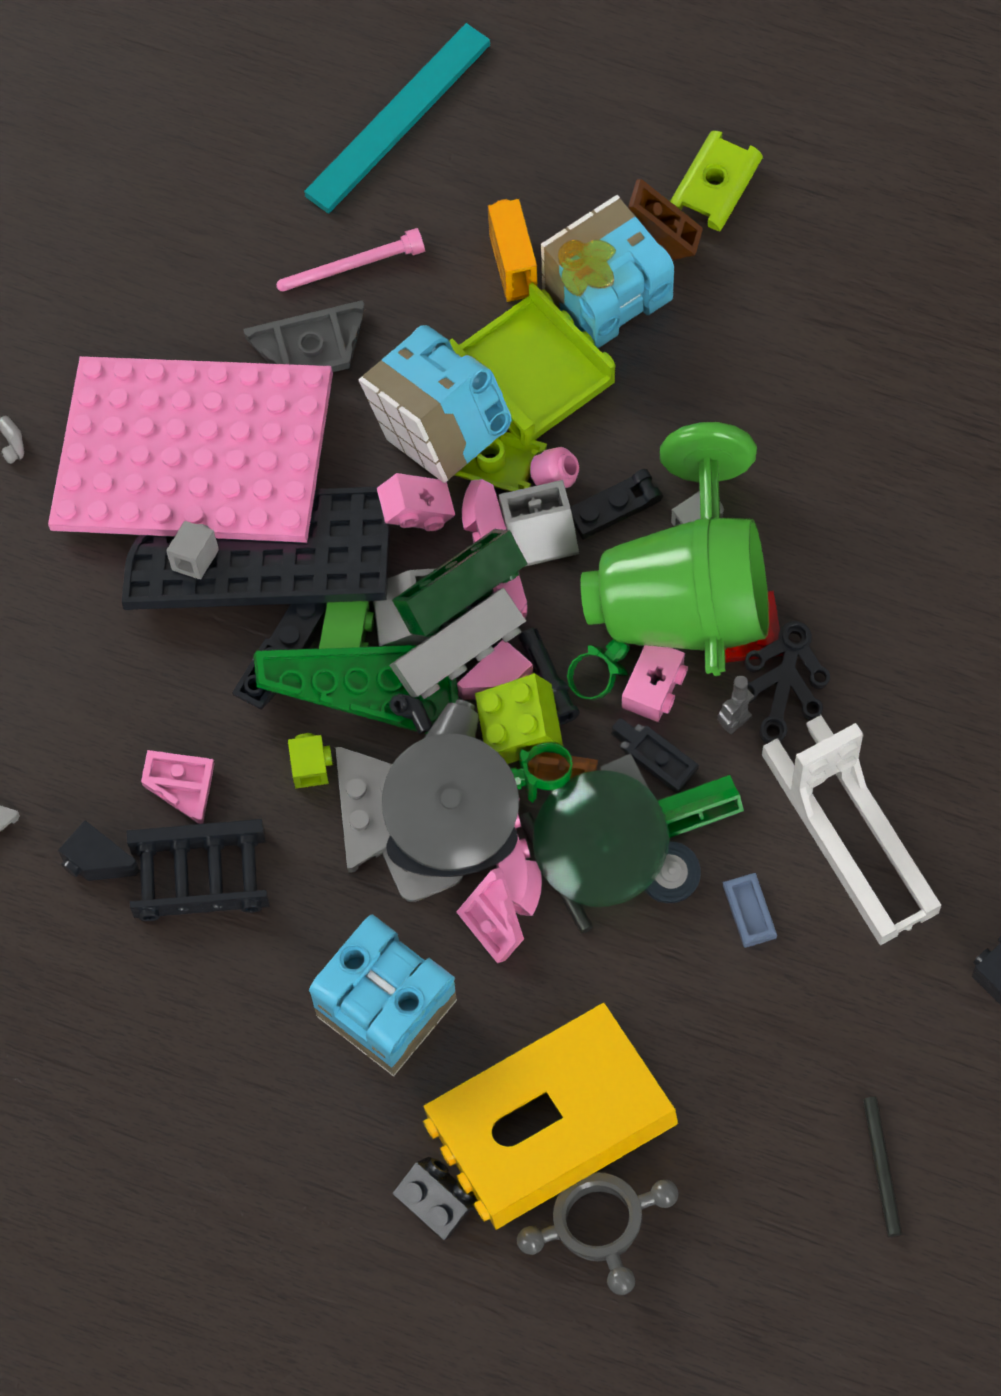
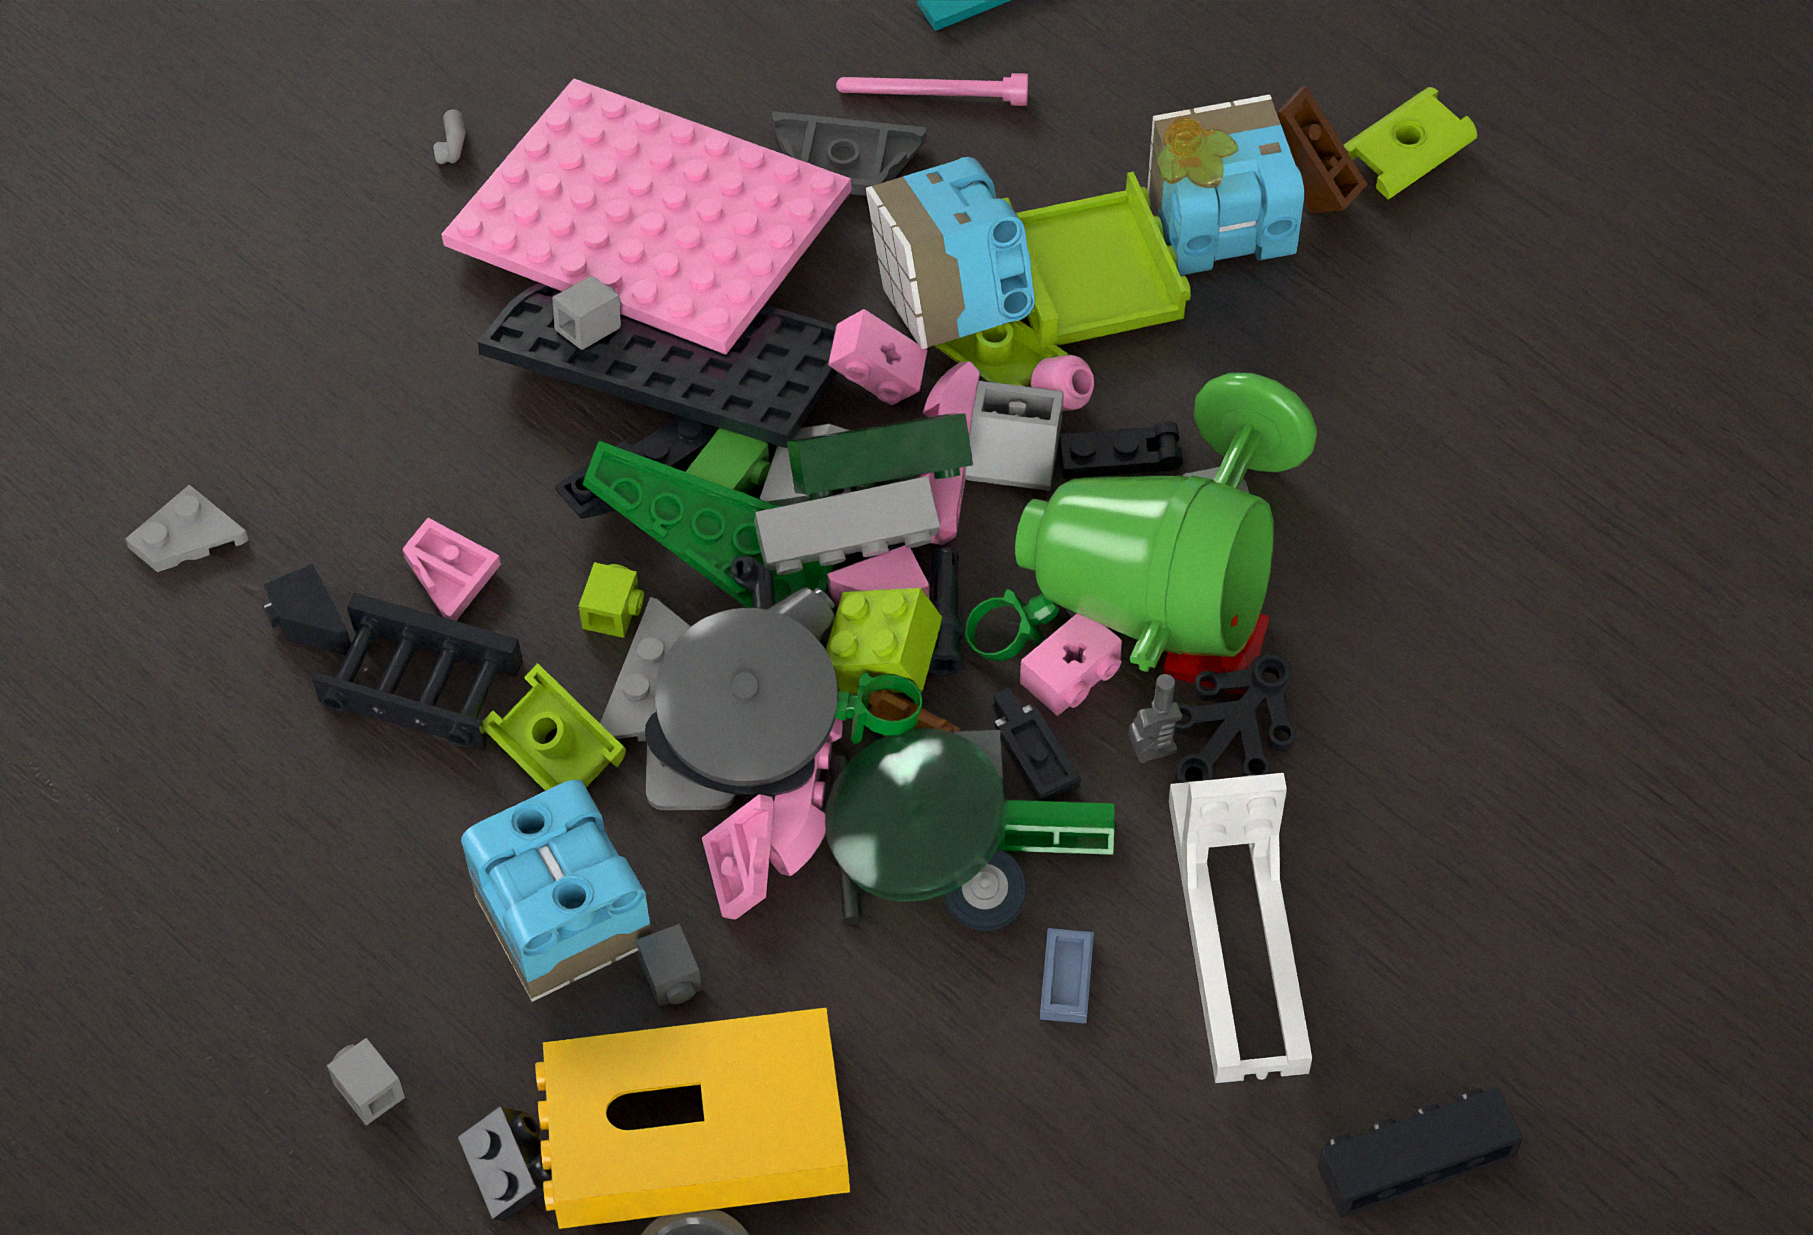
camera: 20 degrees right, 10 degrees down
light orange brick [488,199,537,302] -> none
none -> light grey brick [327,1038,405,1125]
none -> lime piece [483,663,626,791]
none -> dark grey brick [636,924,702,1007]

